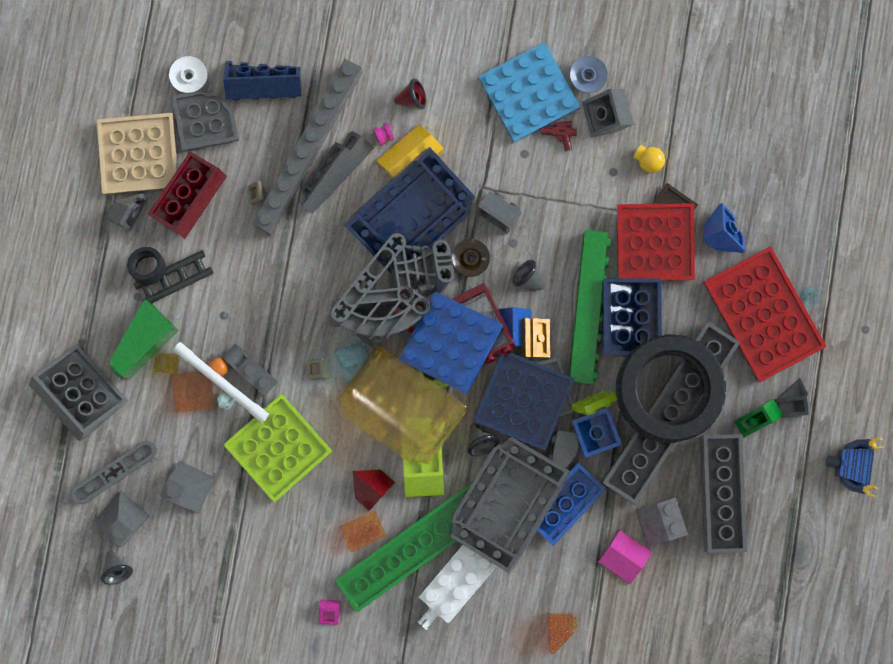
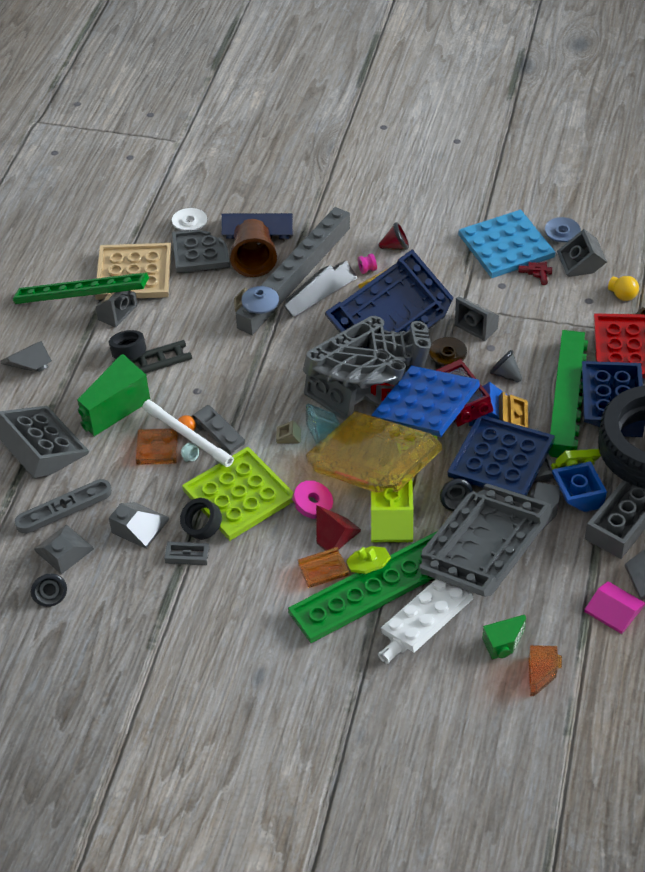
camera: 10 degrees right, 35 degrees down
dark red slope [148,151,227,239] -> none
clear yellow slope [154,353,180,374] -> none
dark pink slope [319,600,340,625] -> none
blue slope [537,462,606,546] -> none
none -> dark grey slope [0,341,52,372]
none -> green tile [13,272,149,304]
none -> dark grey tile [164,541,210,565]
none -> black tyre [180,497,222,540]
none -> reddish brown piece [230,219,277,277]
none -> sand blue dish [242,286,279,314]
none -> dark pink tile [292,481,333,519]
none -> lime piece [346,546,391,574]
none -> green slope [482,614,526,660]

